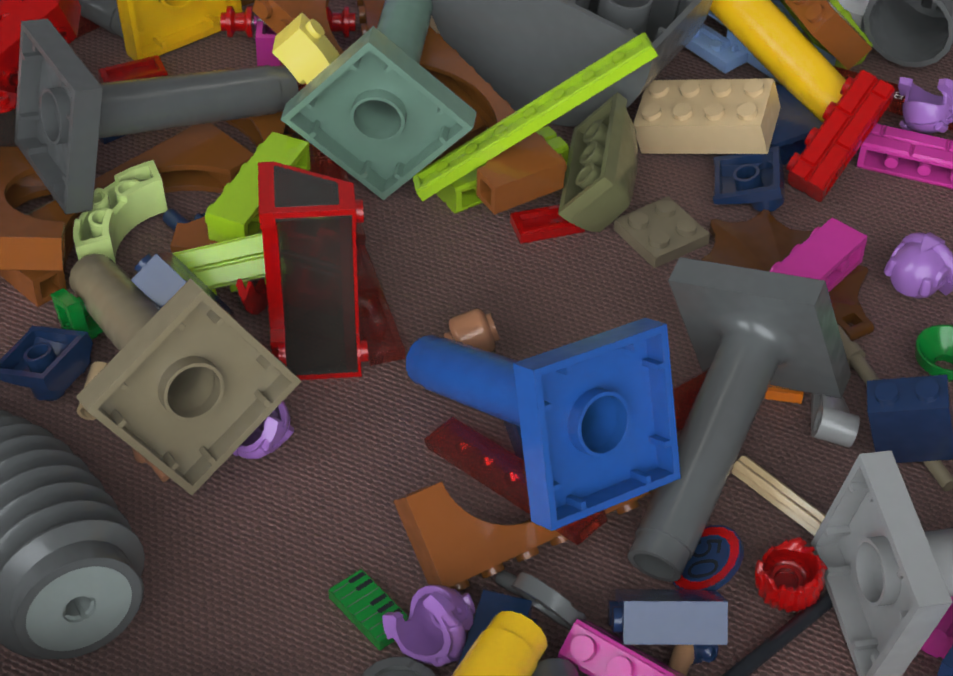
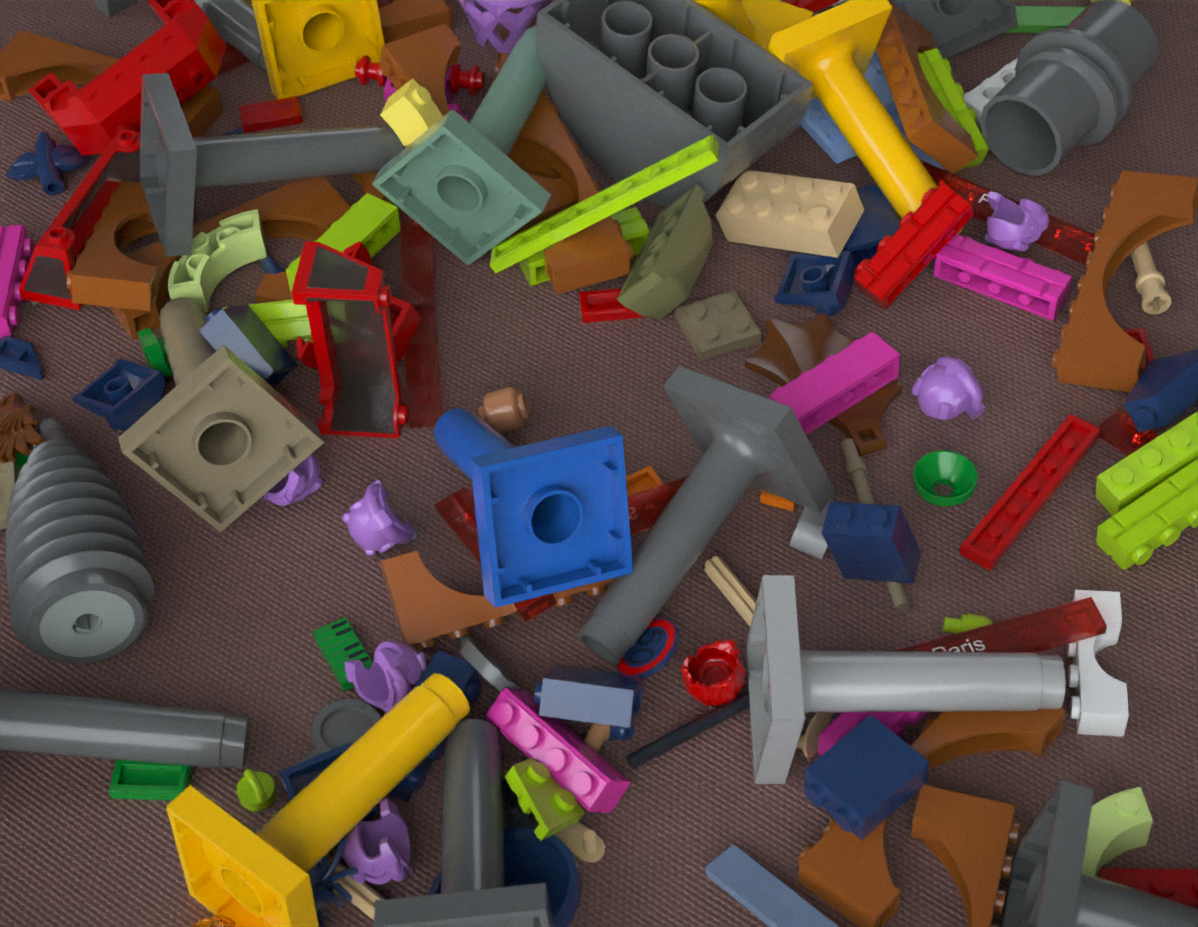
camera: 15 degrees right, 5 degrees up
none -> medium lavender helmet [342,479,418,557]

